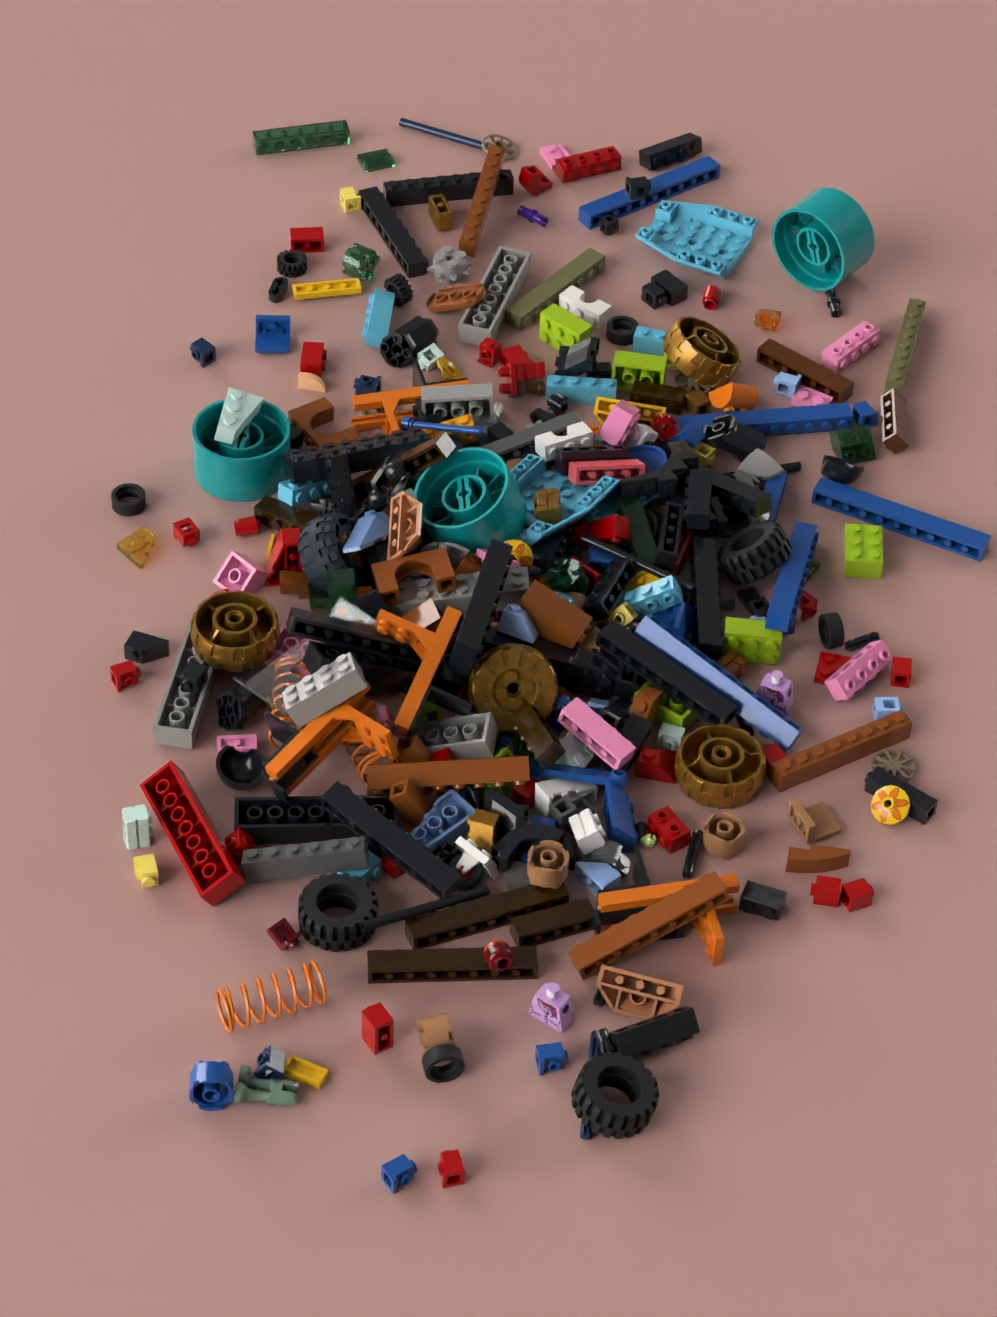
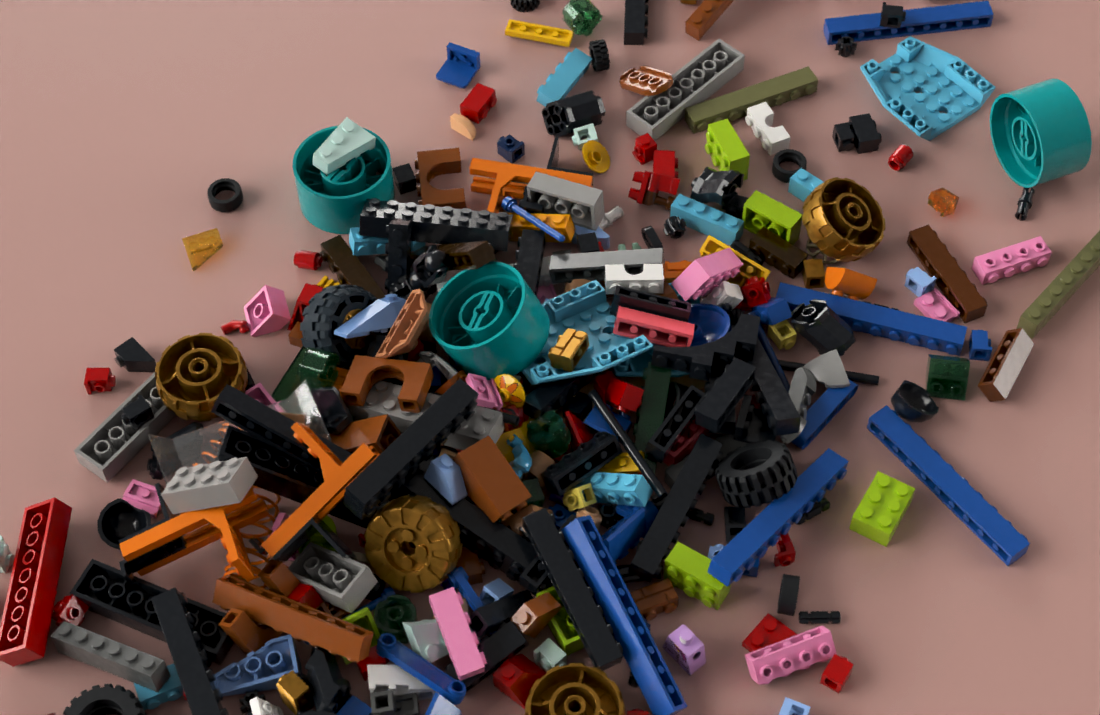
camera: 30 degrees right, 10 degrees up
red brick [173,517,200,547] -> none
dark blue brick [189,337,216,368] -> none
black beam [268,277,288,303] -> none
light grey brick [427,246,472,284] -> none
dark brown brick [510,700,566,768] -> none
dark purple pin [517,205,549,227] -> none

